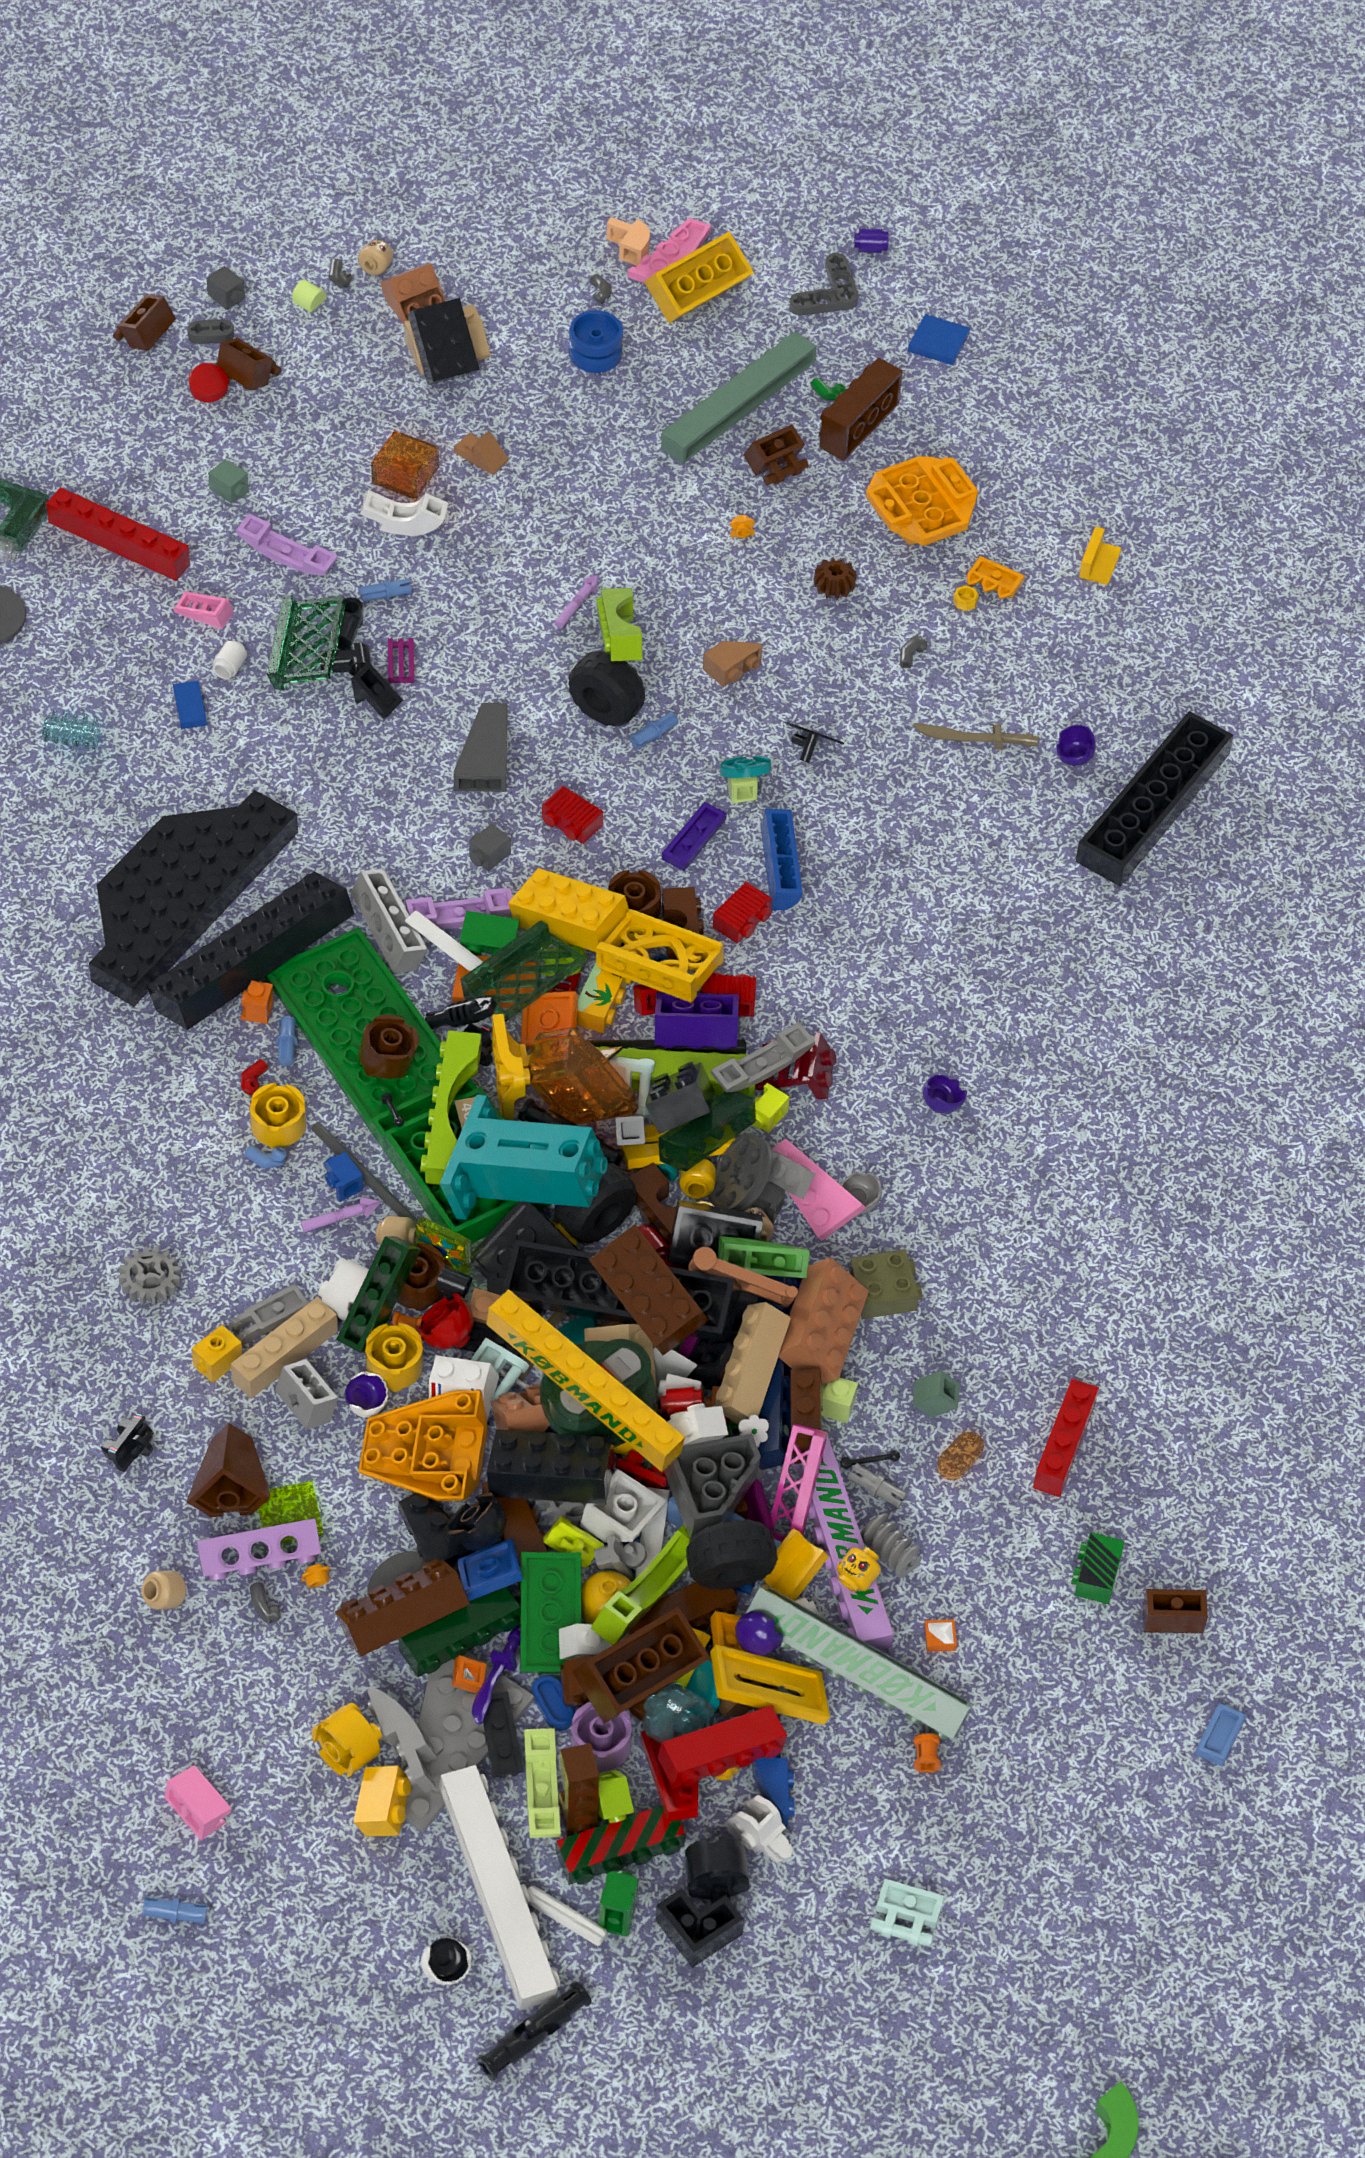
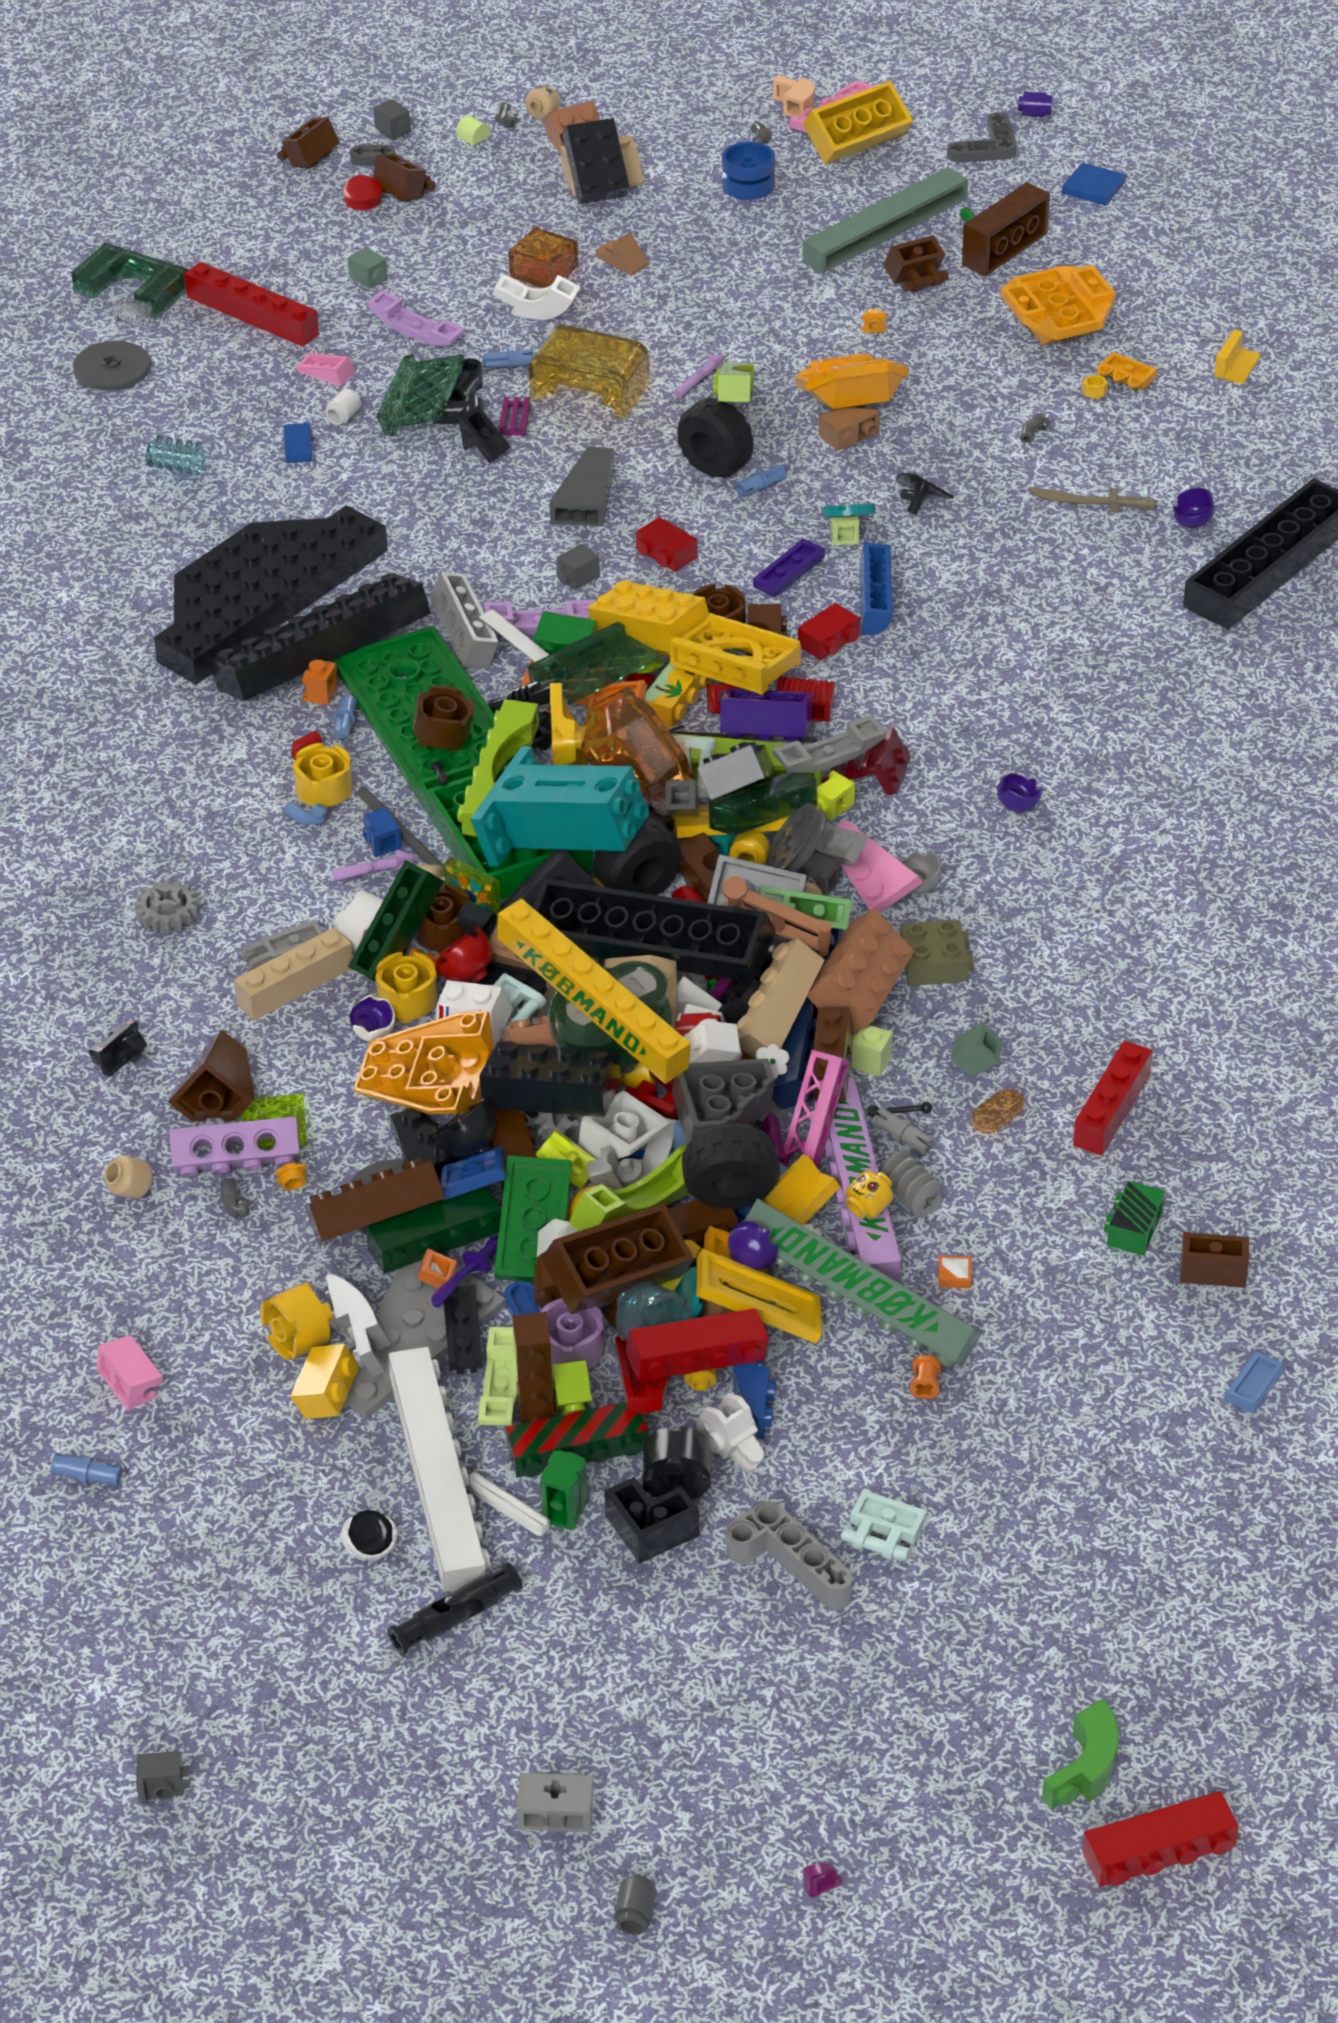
camera: 10 degrees right, 10 degrees down
yellow head [192,1325,242,1383] -> none
light grey brick [275,1359,338,1430] -> none
reddish brown brick [589,1224,709,1356] -> none
reddish brown gear [813,557,857,600] -> none
none -> clear yellow windscreen [529,325,649,419]
none -> light grey beam [726,1501,853,1610]
none -> light orange piece [795,353,909,409]

